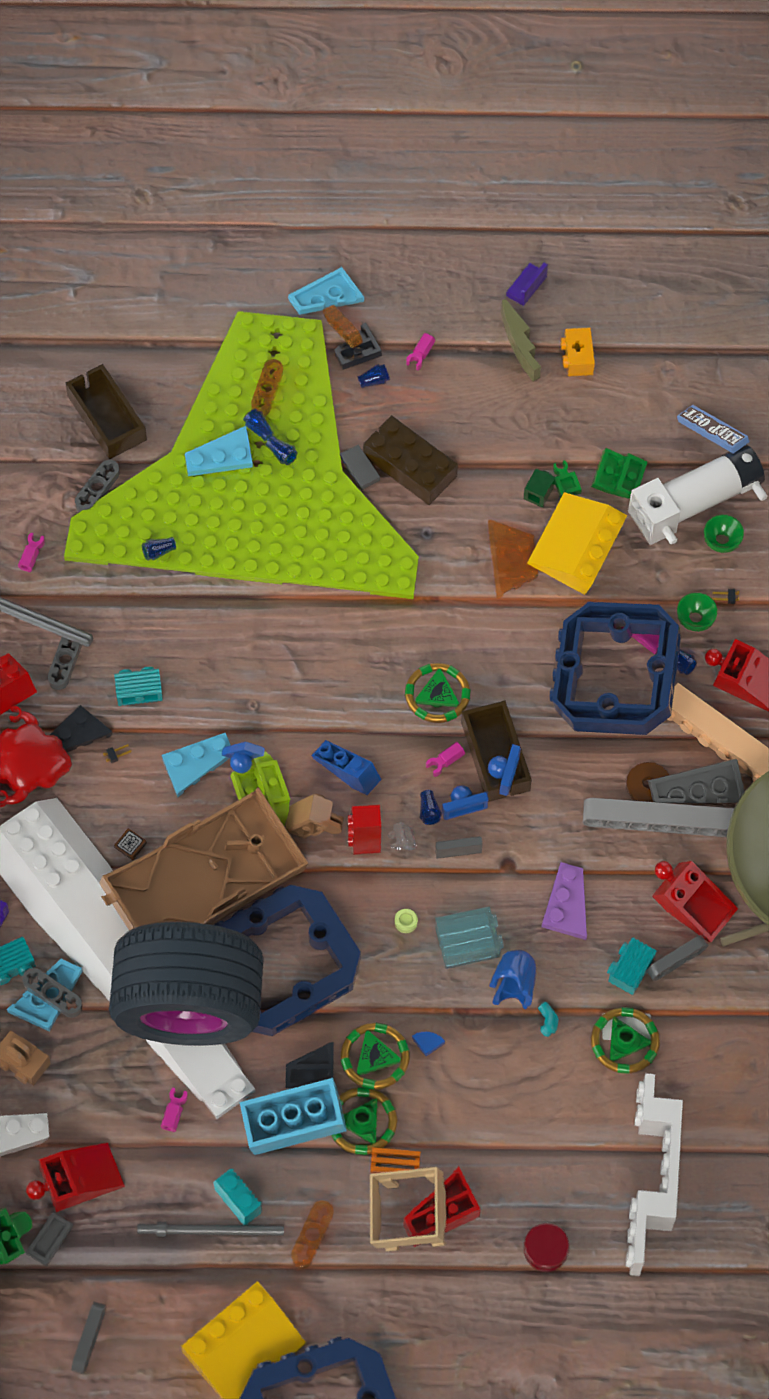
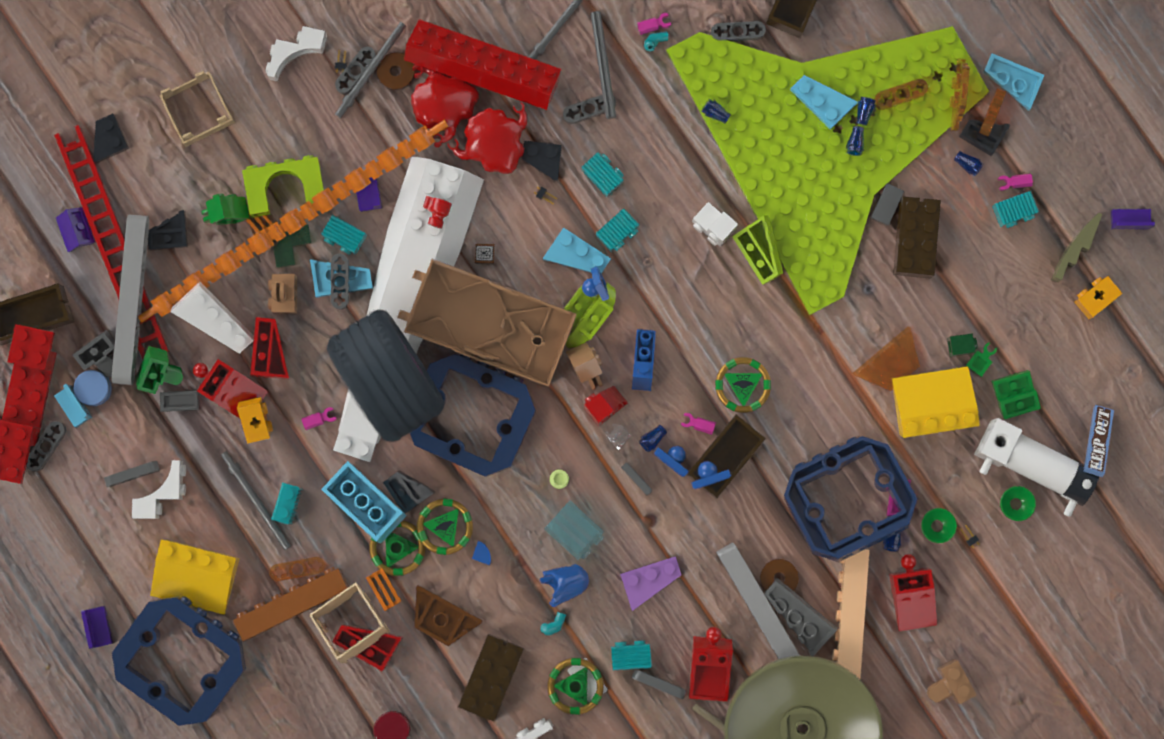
camera: 60 degrees right, 20 degrees up
none -> white arch [132,460,186,519]
none -> dark orange brick [233,567,349,641]
none -> light orange brick [237,397,273,444]
none -> red wedge [250,317,289,380]
none -> reddish brown wing [414,585,483,646]
none -> red piece [423,196,452,229]
none -> dark brown piece [458,634,524,722]
none -> teal brick [596,208,639,252]
none -> teal arm [644,32,668,52]
none -> white brick [692,202,738,247]
none -> lime wedge [732,215,783,285]
none -> clear orange wing [950,59,970,131]
none -> teal brick [992,191,1039,229]

